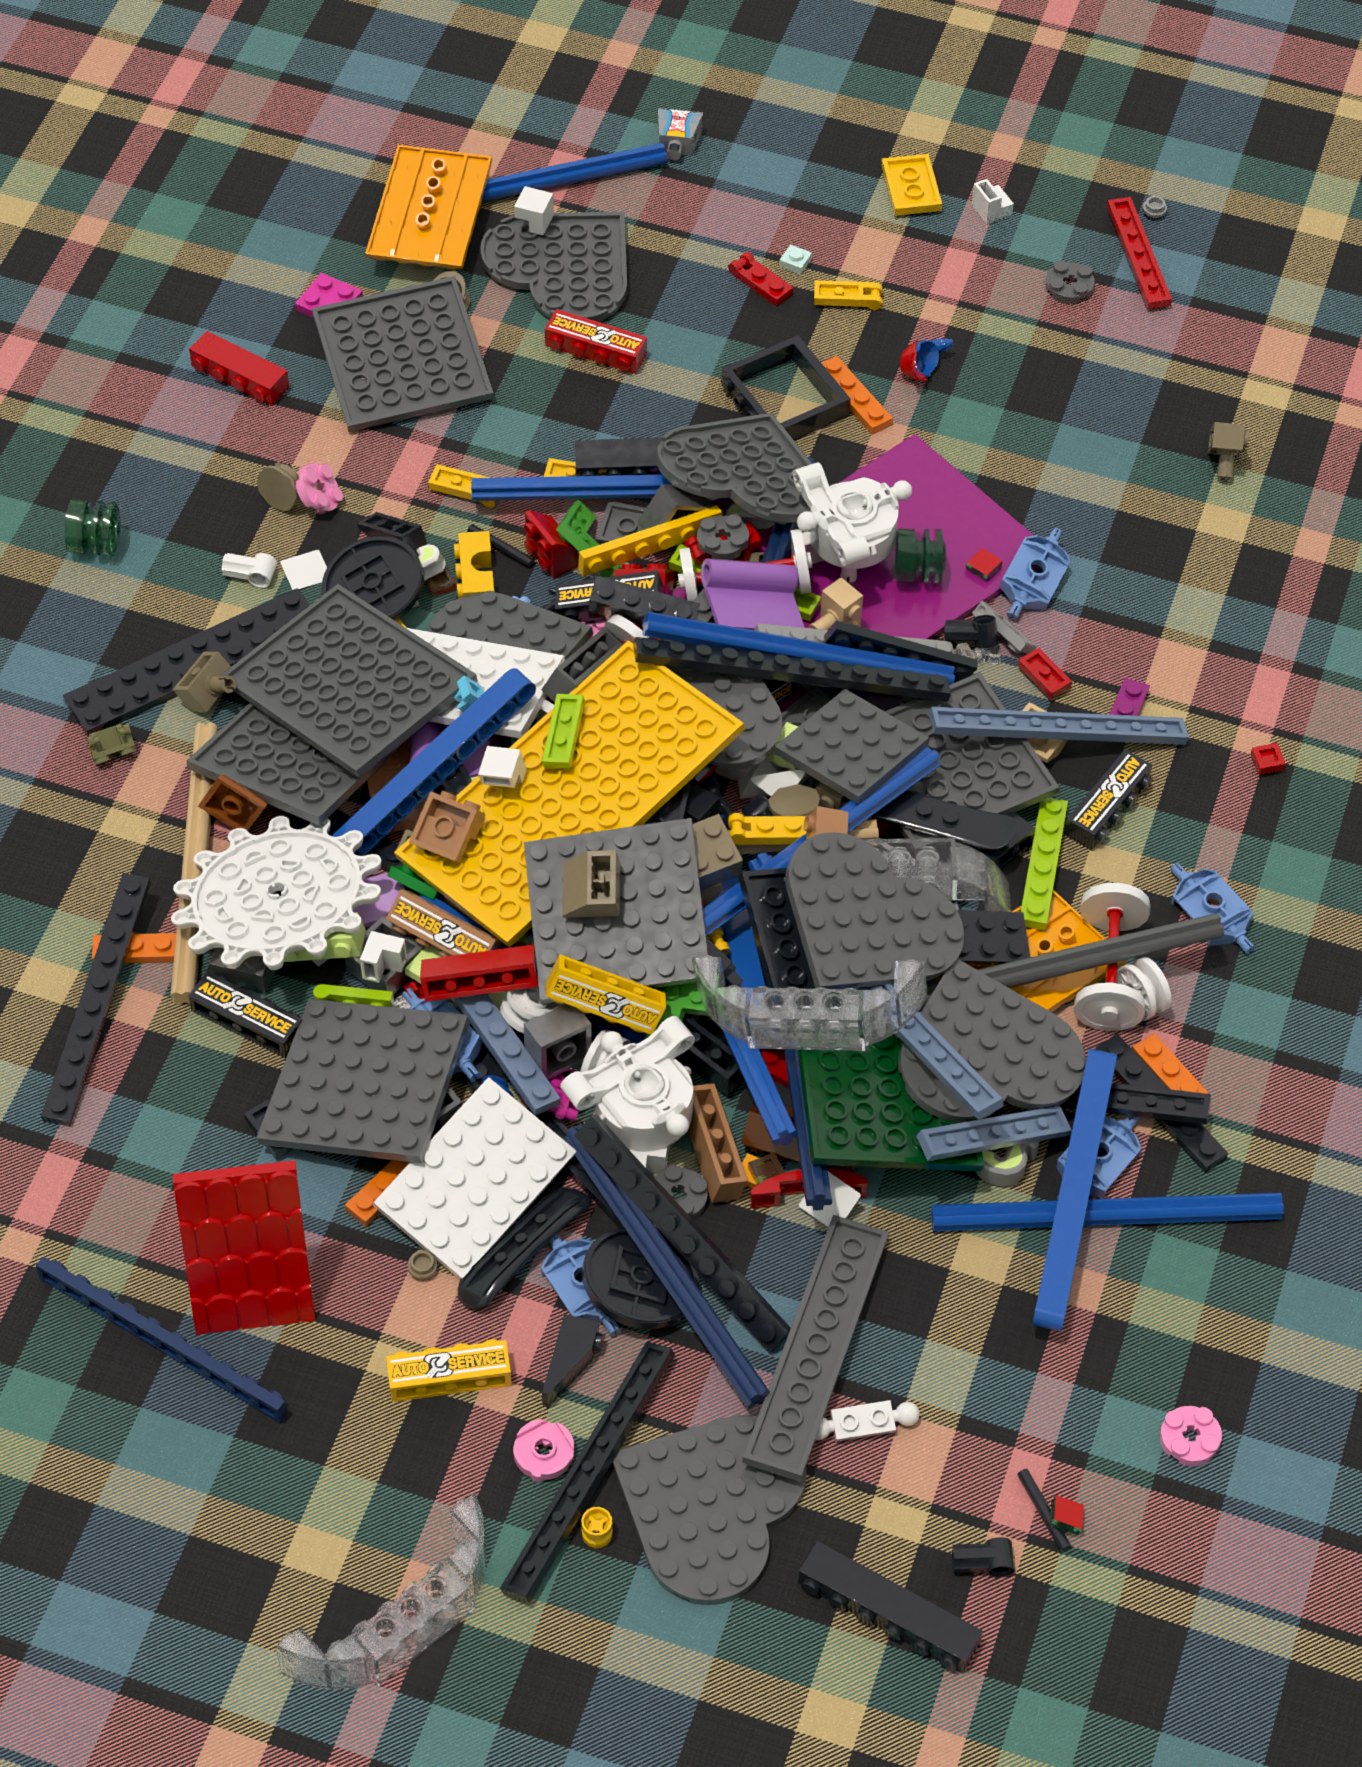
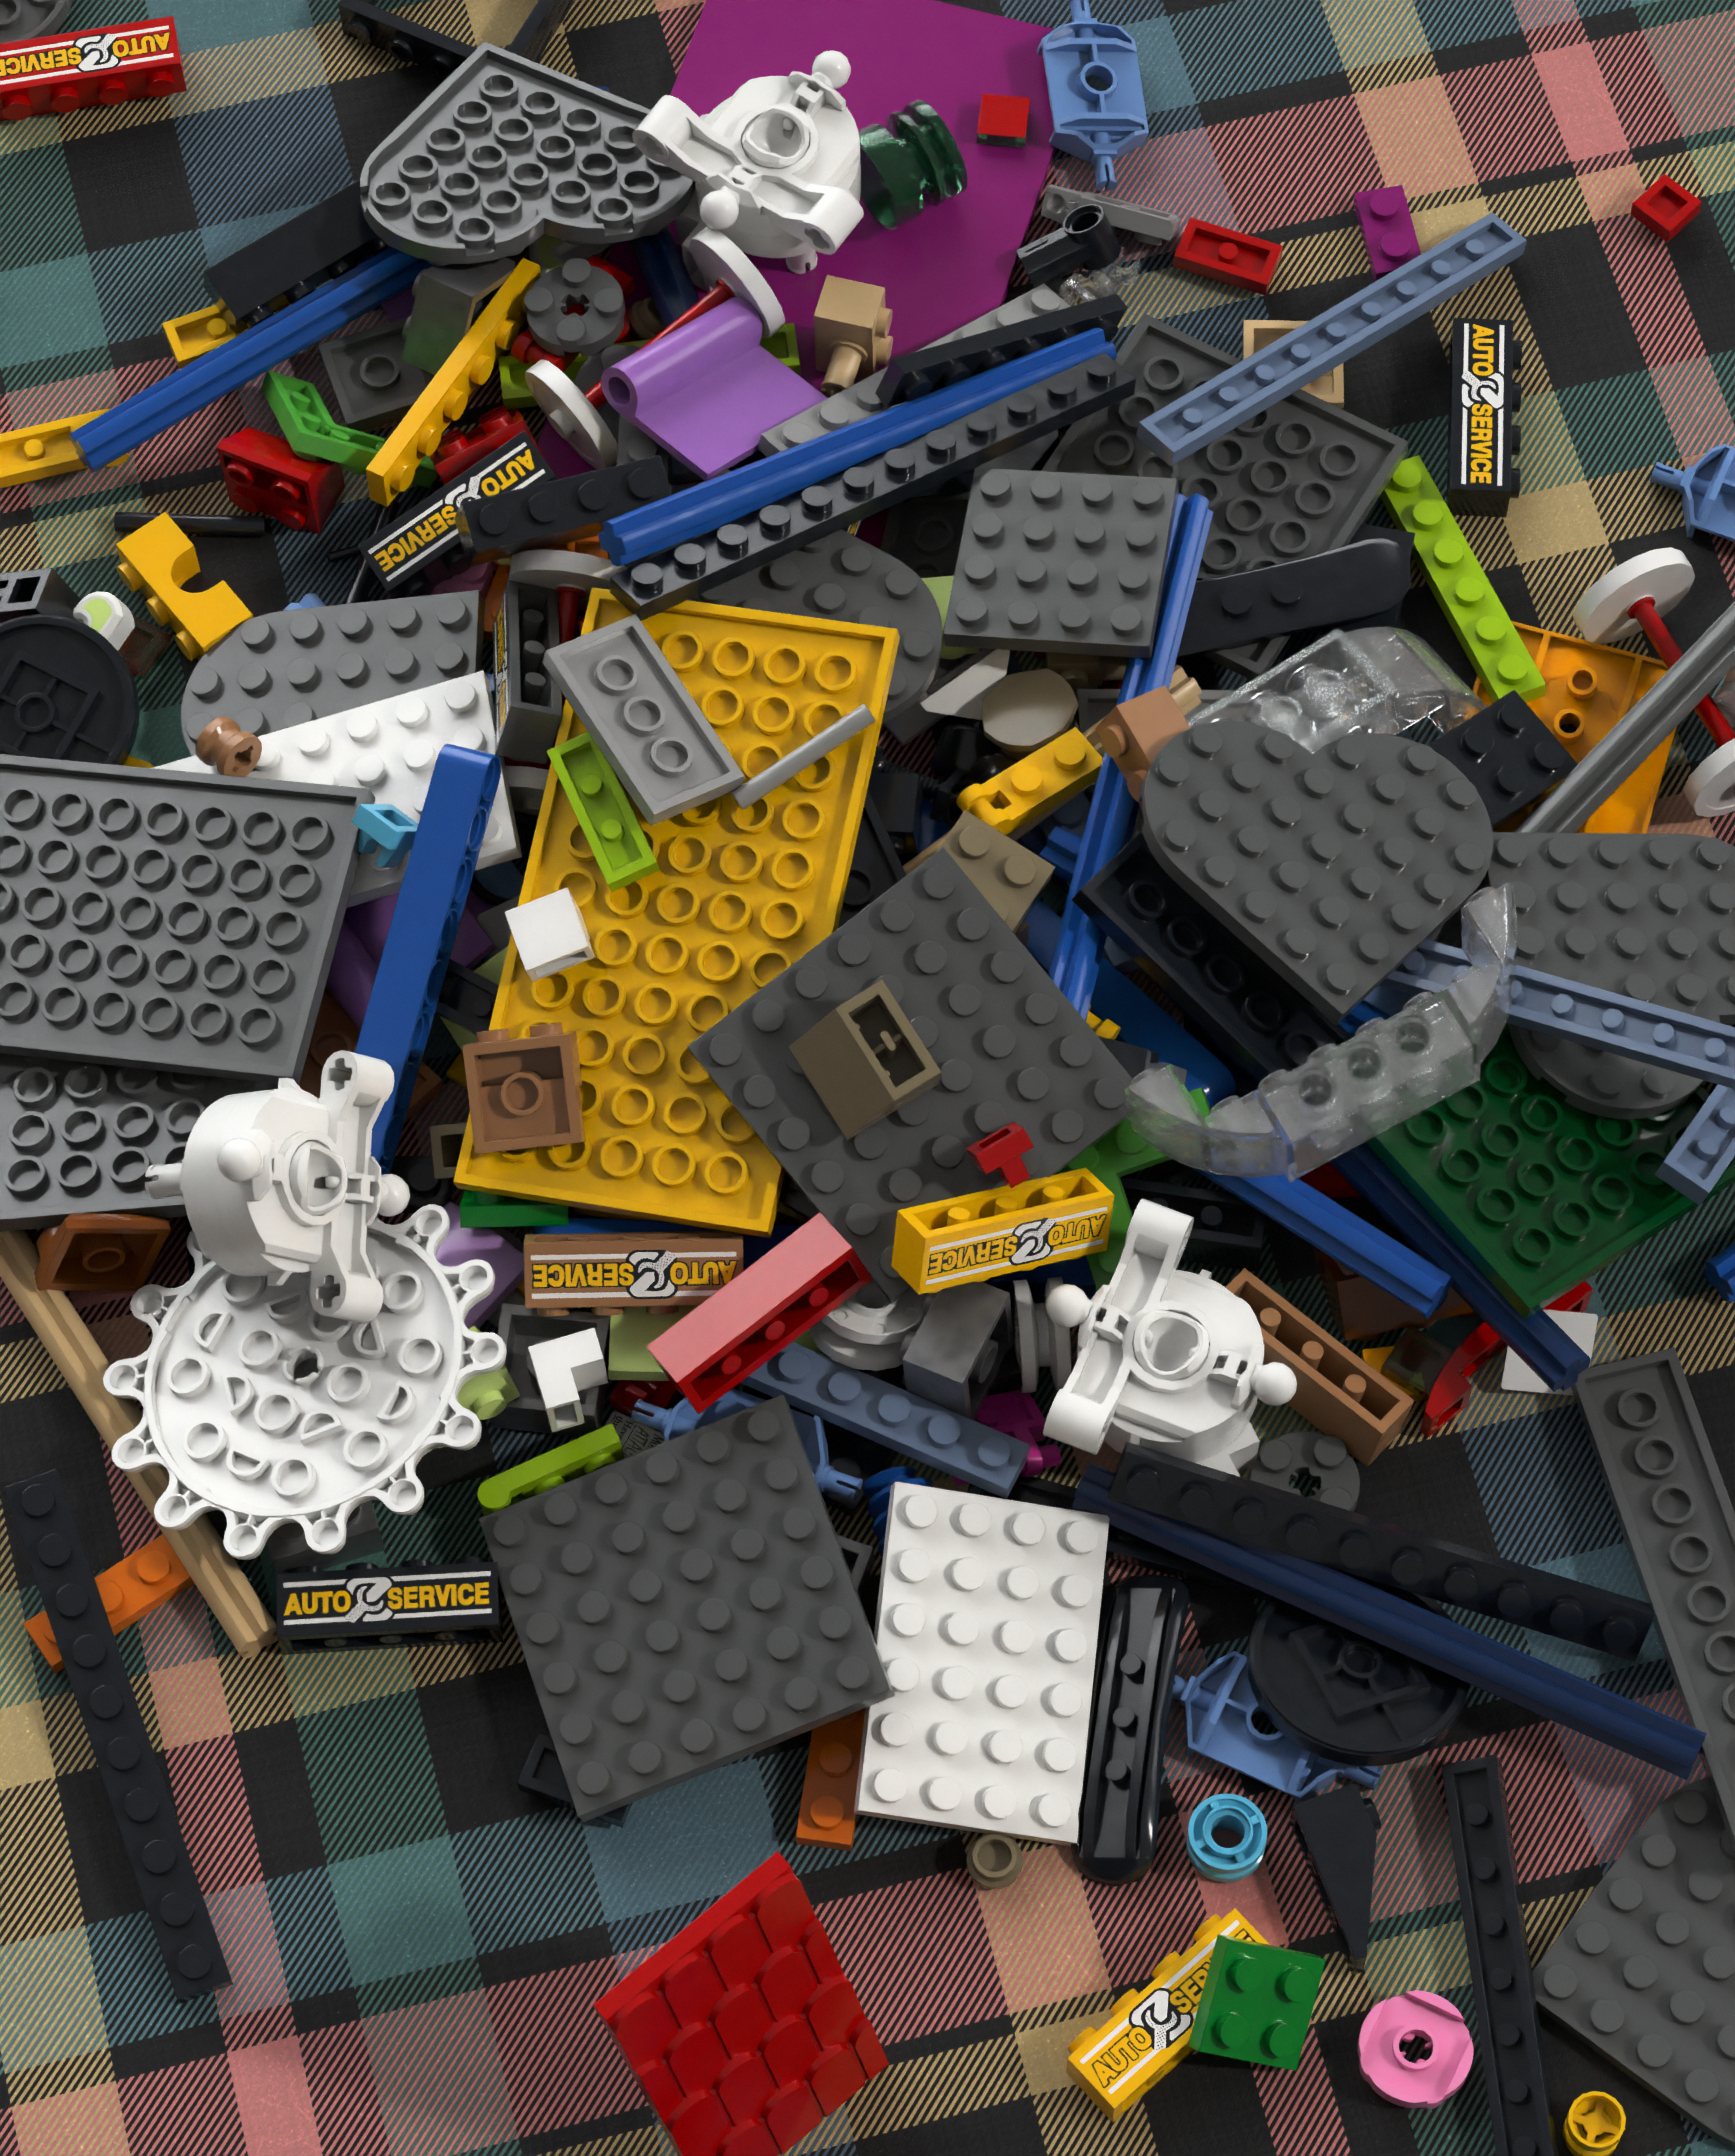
camera: 30 degrees left, 10 degrees up
none -> white piece [145,1050,410,1324]
none -> medium nougat wheel [195,716,262,777]
none -> light grey plate [542,614,745,826]
none -> light grey bar [731,703,875,810]
none -> red tile [965,1122,1034,1189]
none -> medium azure wheel [1186,1793,1267,1883]
none -> green plate [1188,1934,1326,2071]

